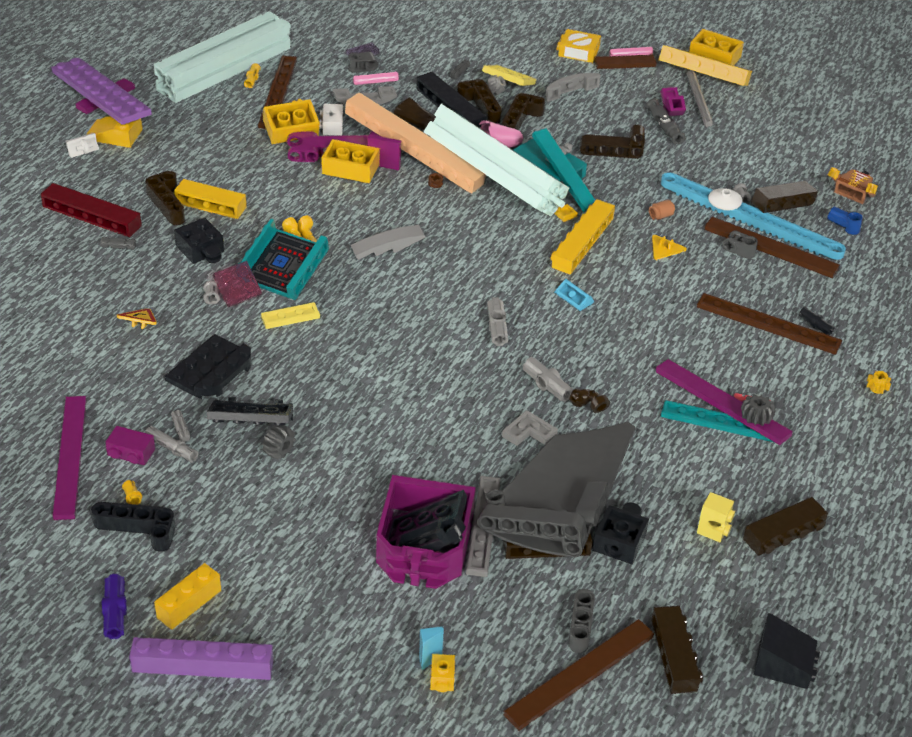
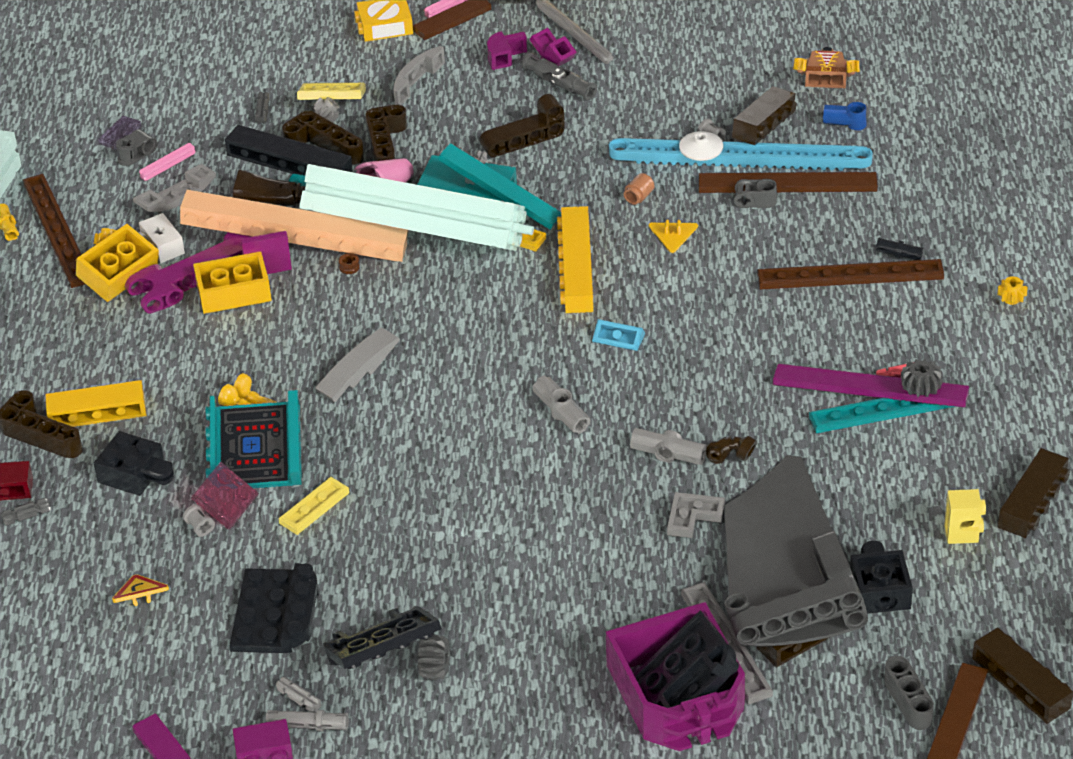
camera: 25 degrees left, 0 degrees up
none -> magenta brick [487,31,527,70]

